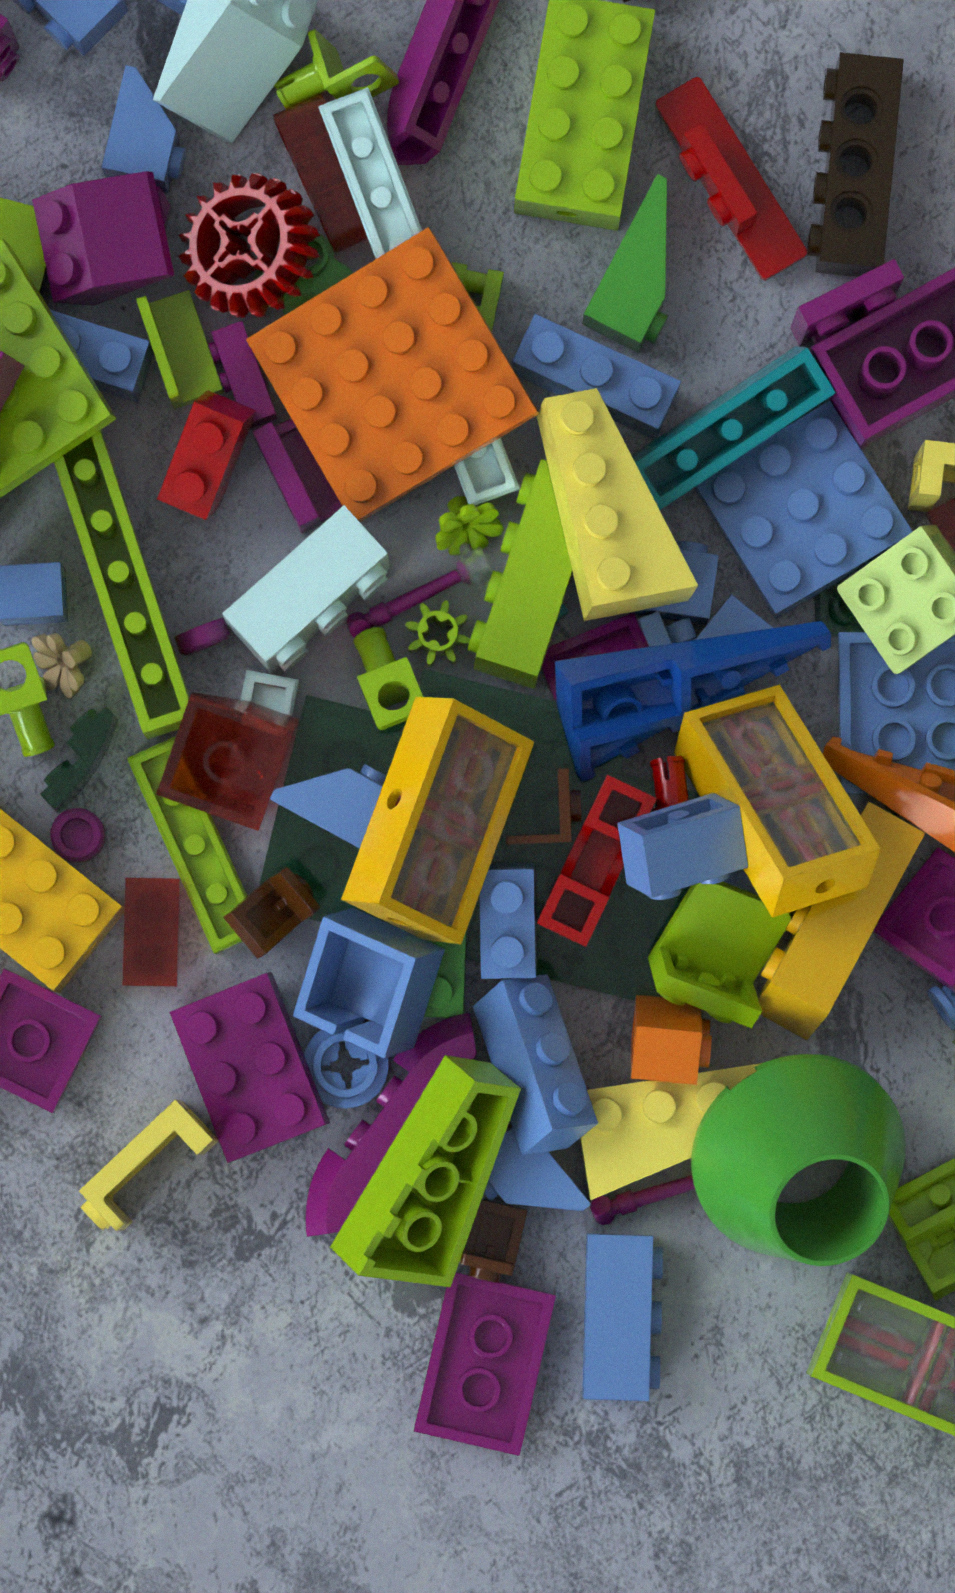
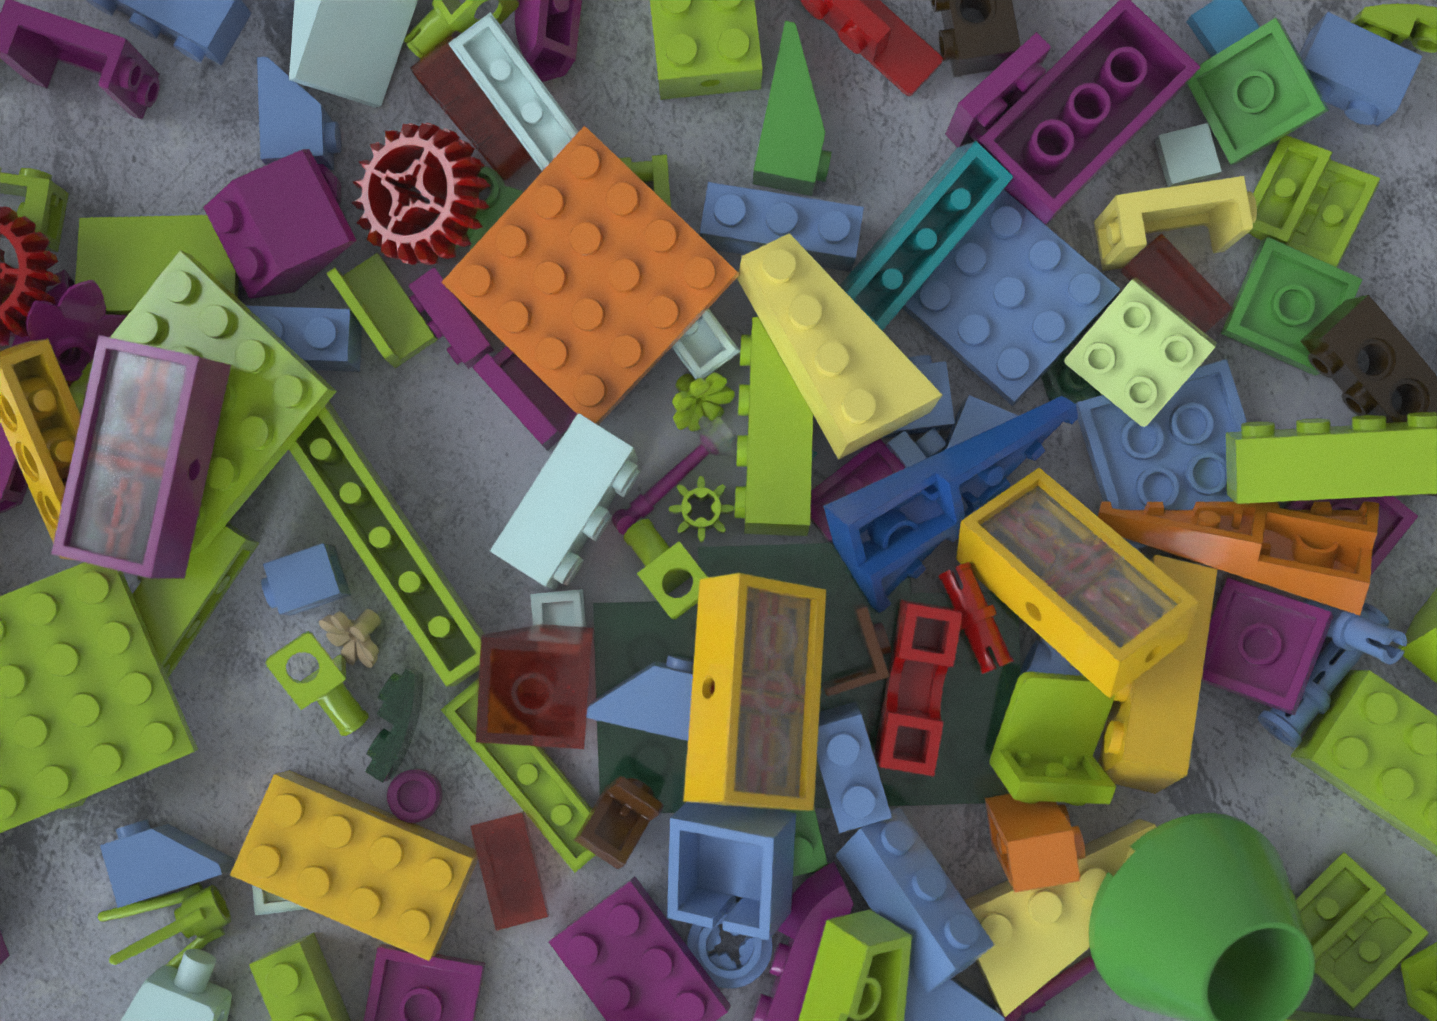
camera: 15 degrees left, 0 degrees up
red brick [157,390,256,520] -> none
magenta tile [174,617,231,656] -> none
medium blue brick [617,793,748,900] -> none

